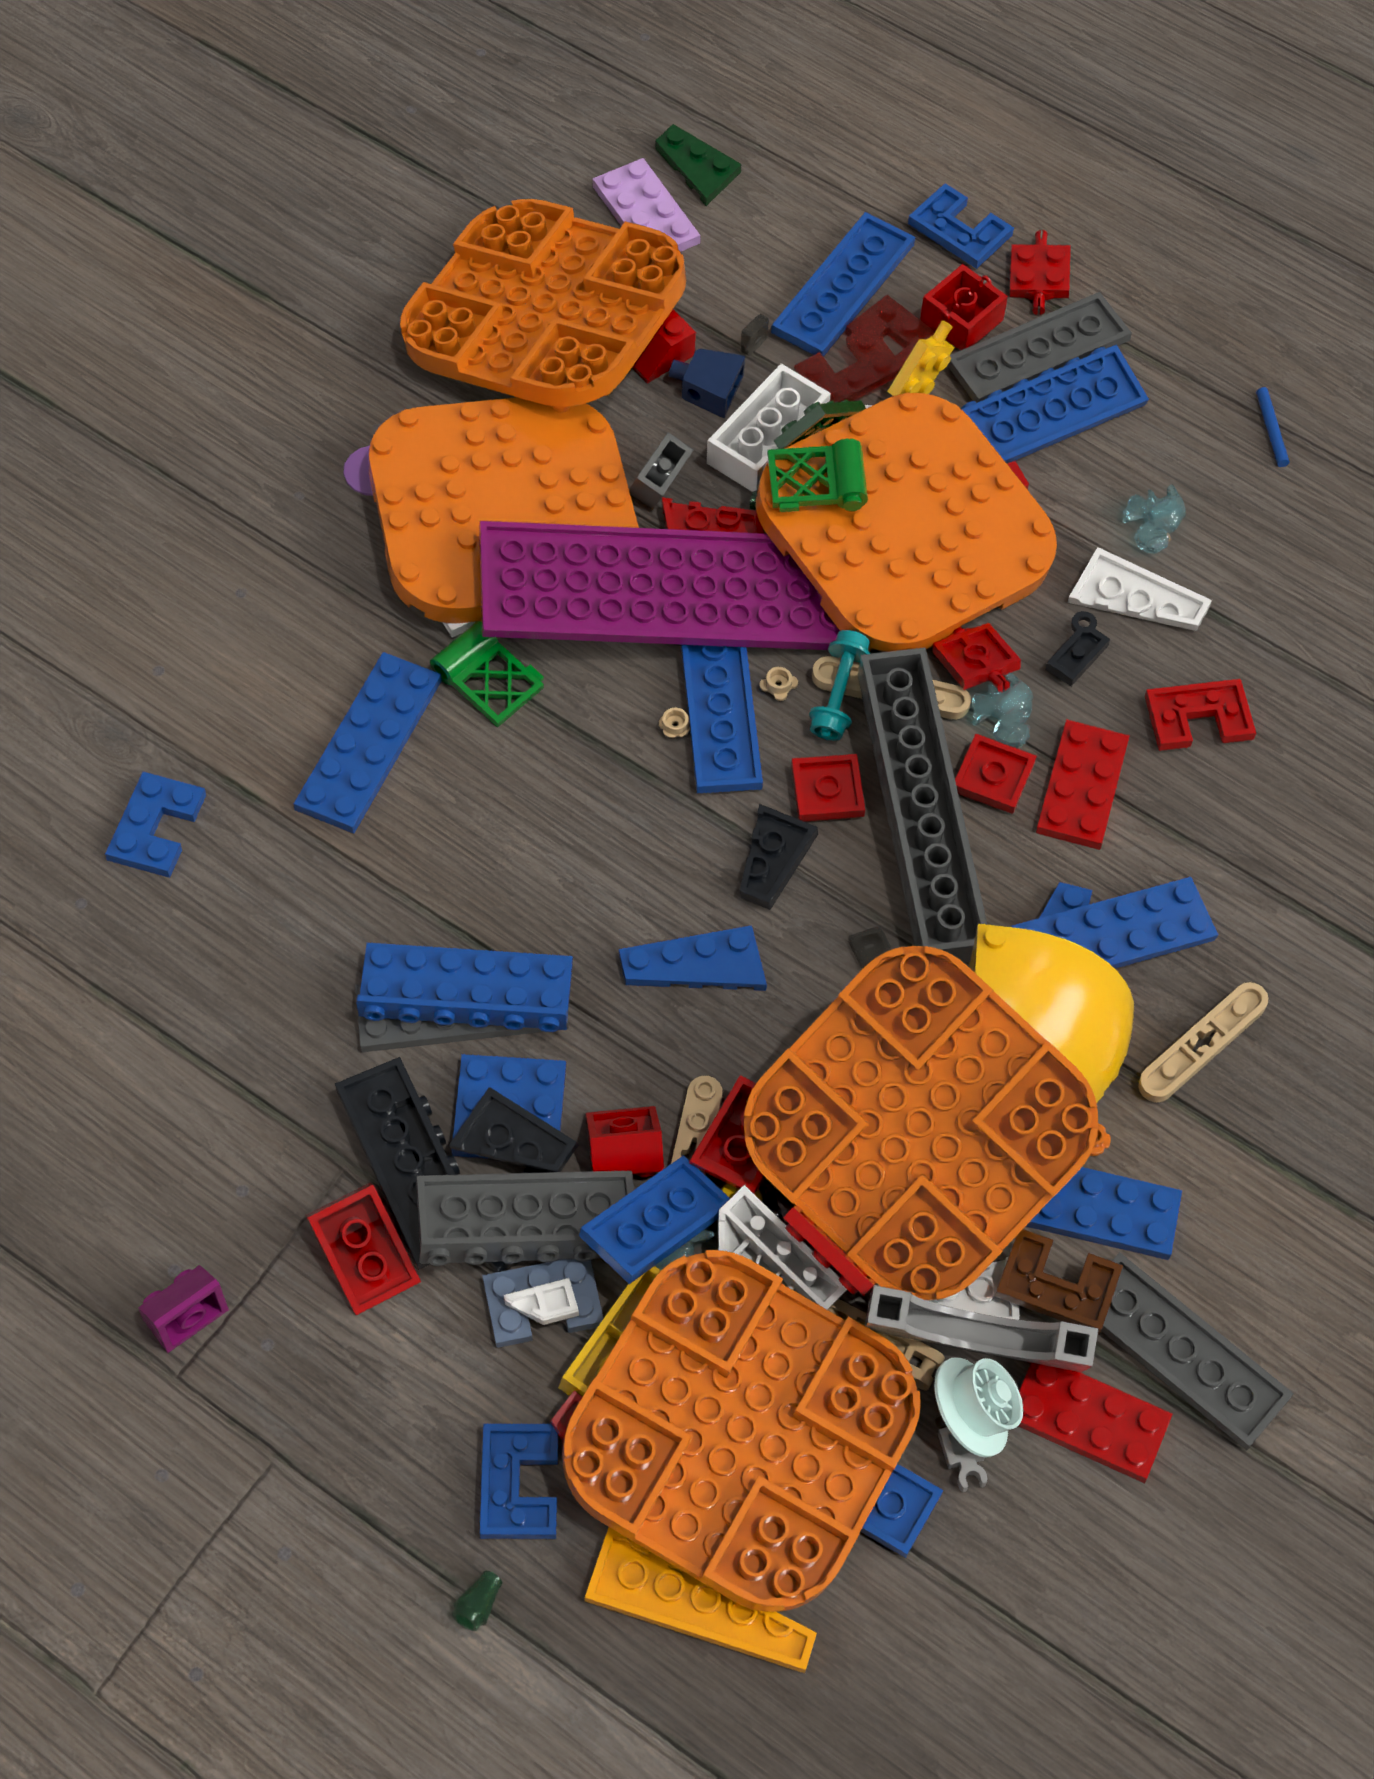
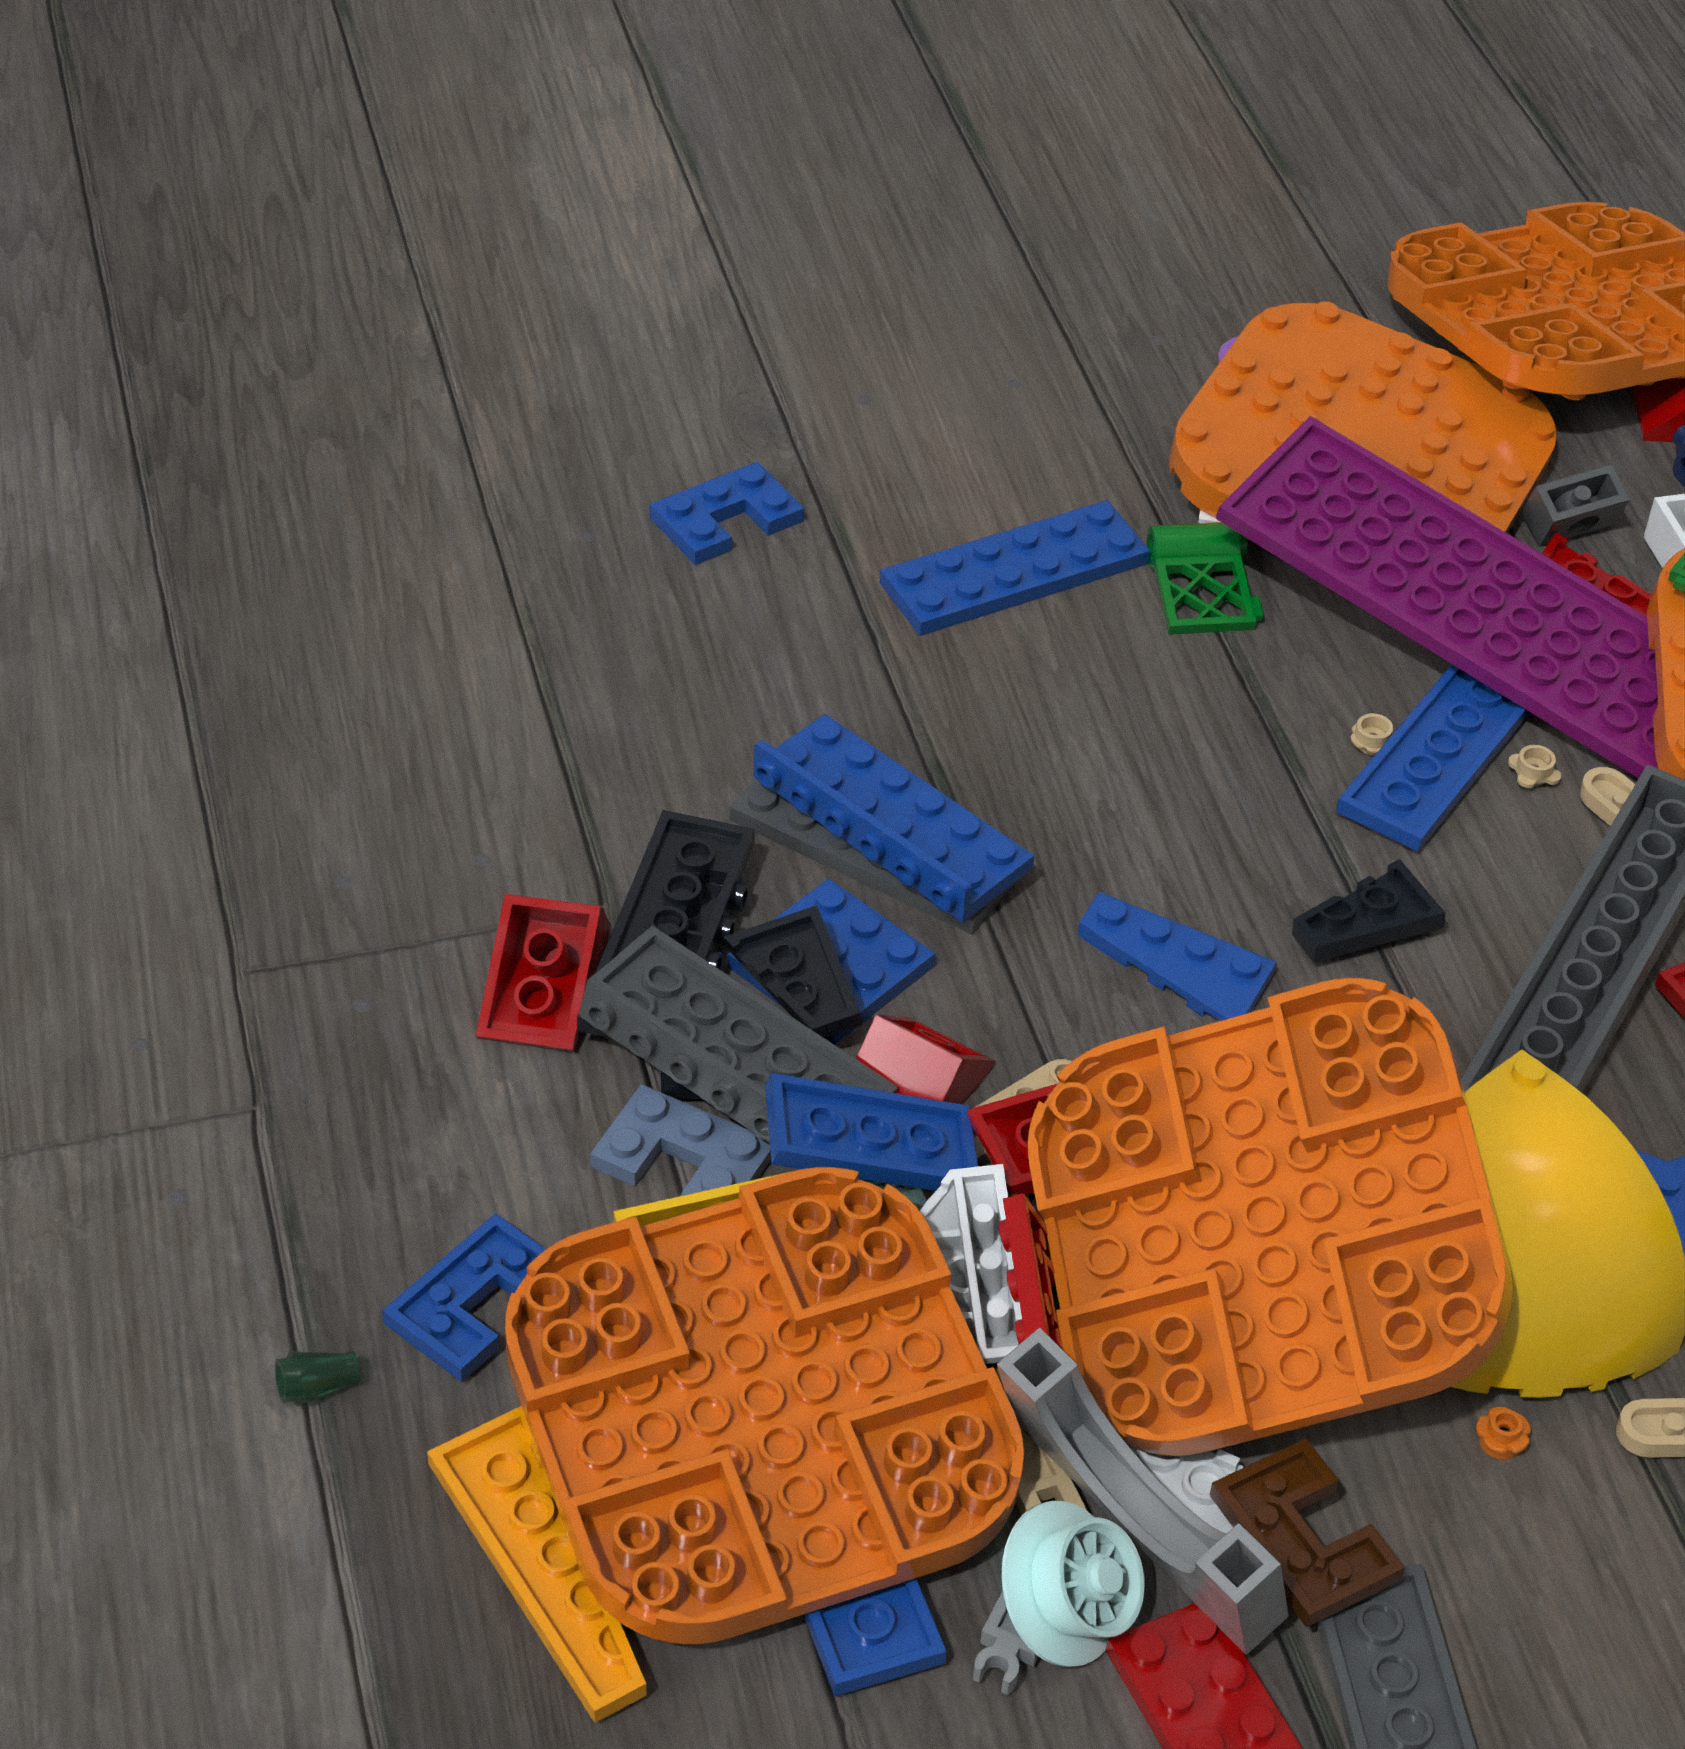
camera: 40 degrees right, 15 degrees down
magenta slope [138,1265,229,1353] -> none
white tile [504,1278,579,1325] -> none
red plate [791,754,865,821] -> none
teal piece [809,630,870,741] -> none
blue plate [1025,1167,1182,1260] -> none

